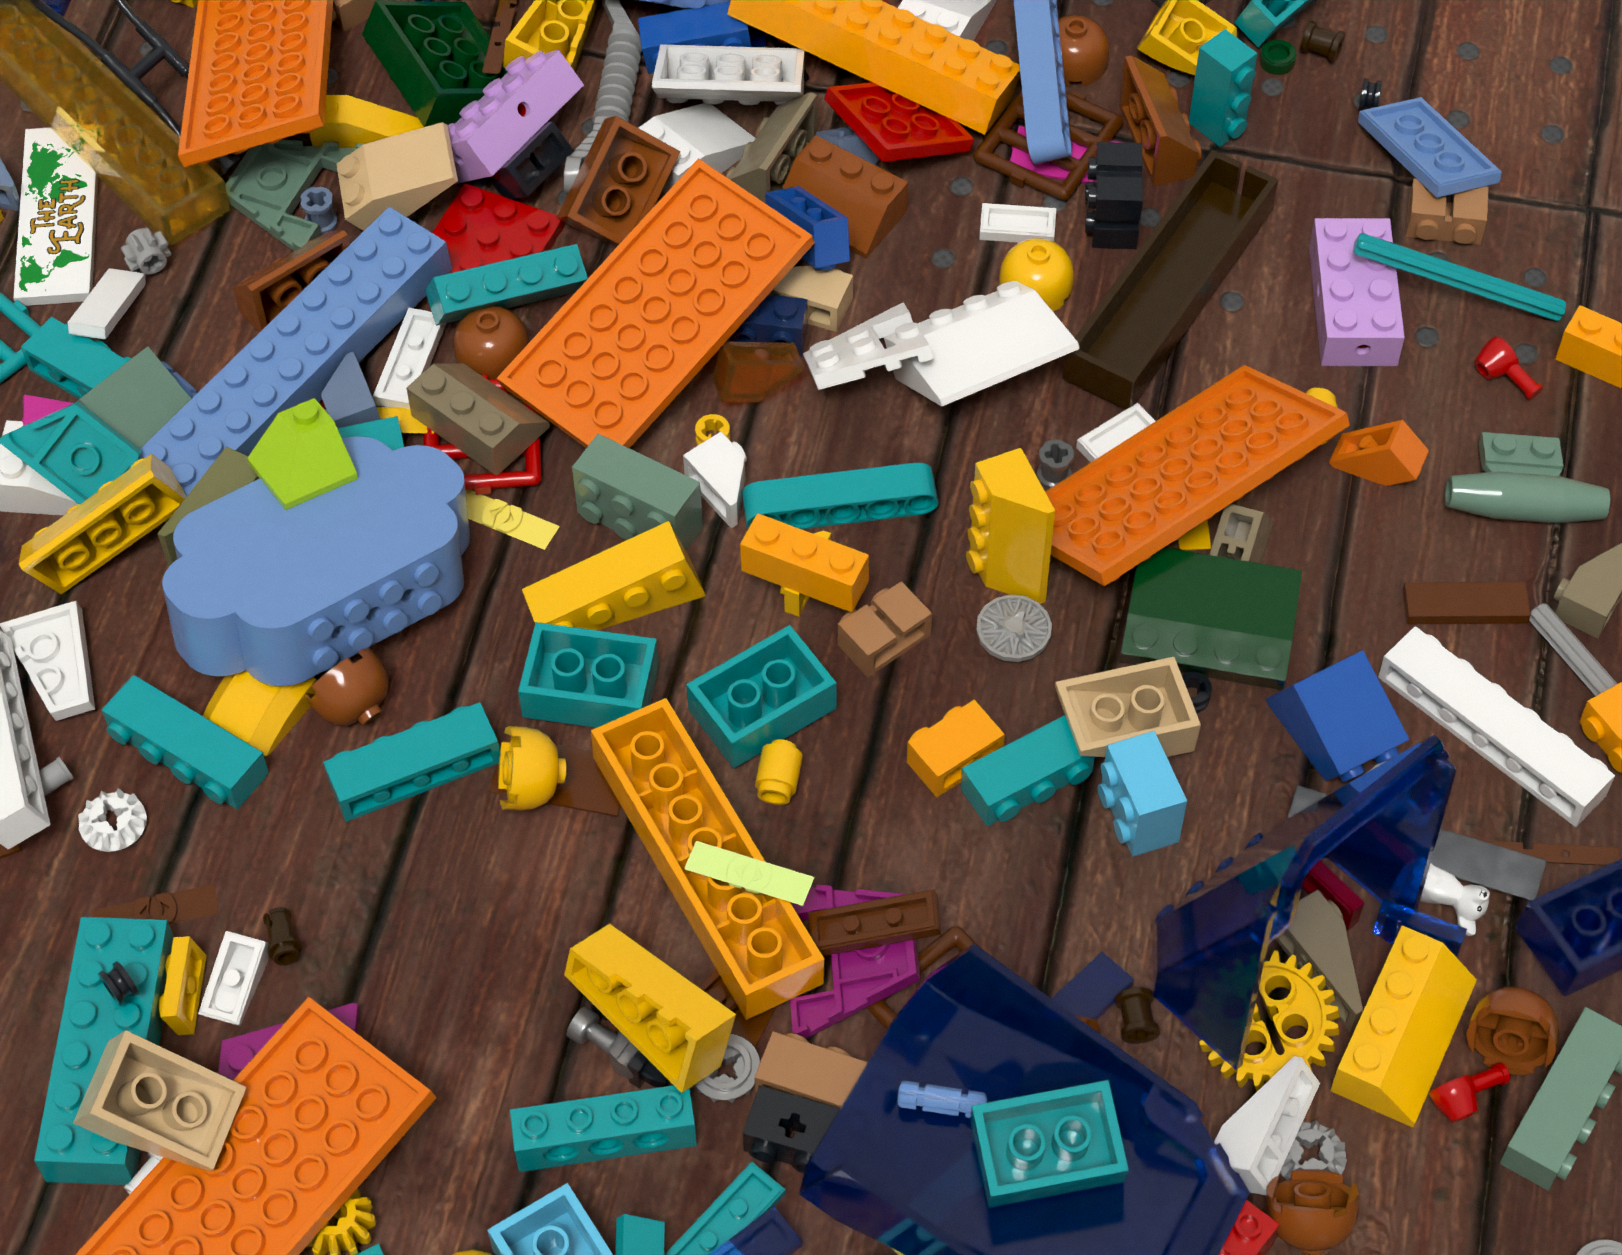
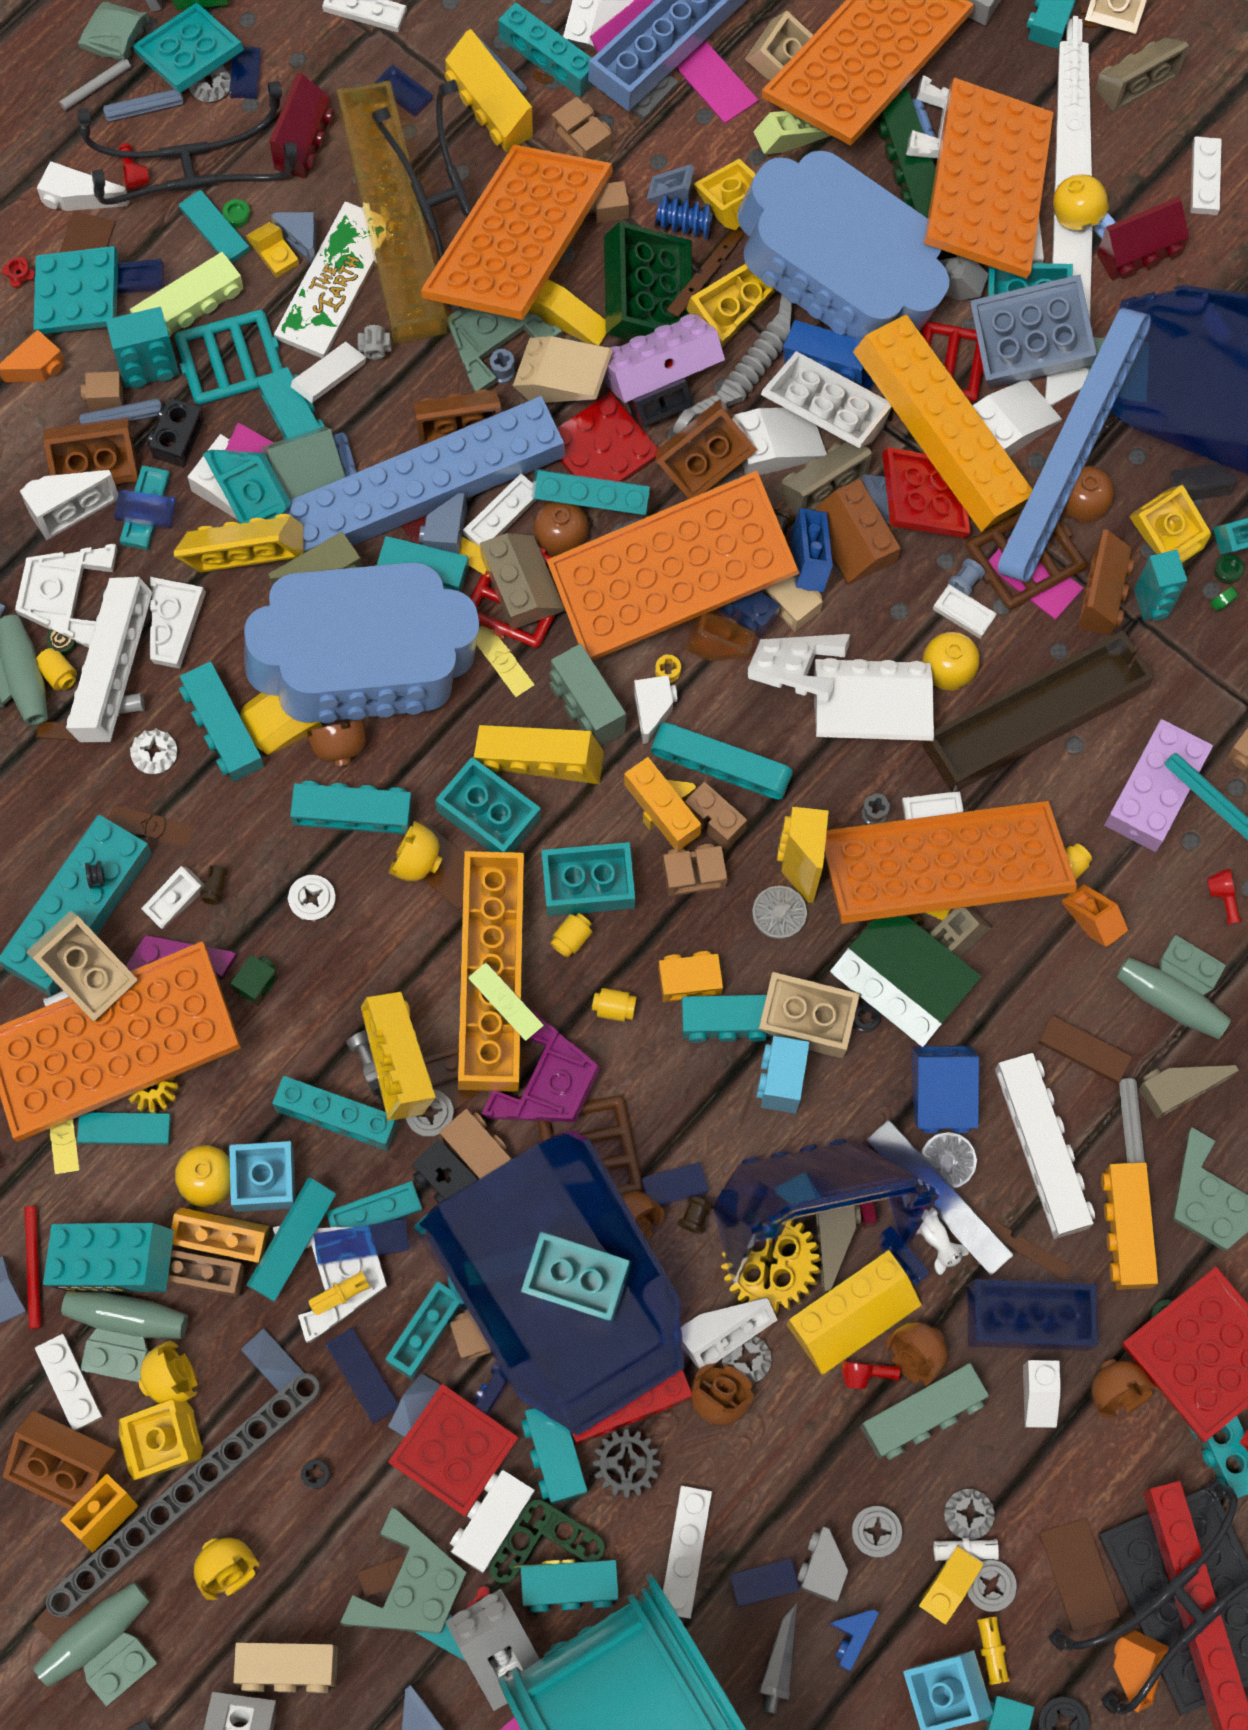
camera: 25 degrees right, 15 degrees up
yellow plate [159,936,207,1035] -> none
lime slope [247,398,358,510] -> none
reddish brown tile [808,889,942,956] -> none
medium blue axle [897,1081,987,1118] -> none
black brick [1085,142,1143,250] -> none
none -> dark green brick [230,955,278,1006]
none -> white gear [288,875,336,922]
none -> yellow brick [592,988,636,1022]
none -> medium nougat piece [684,782,747,851]
none -> sand blue bush [949,559,985,596]
none -> green tile [1209,586,1239,612]

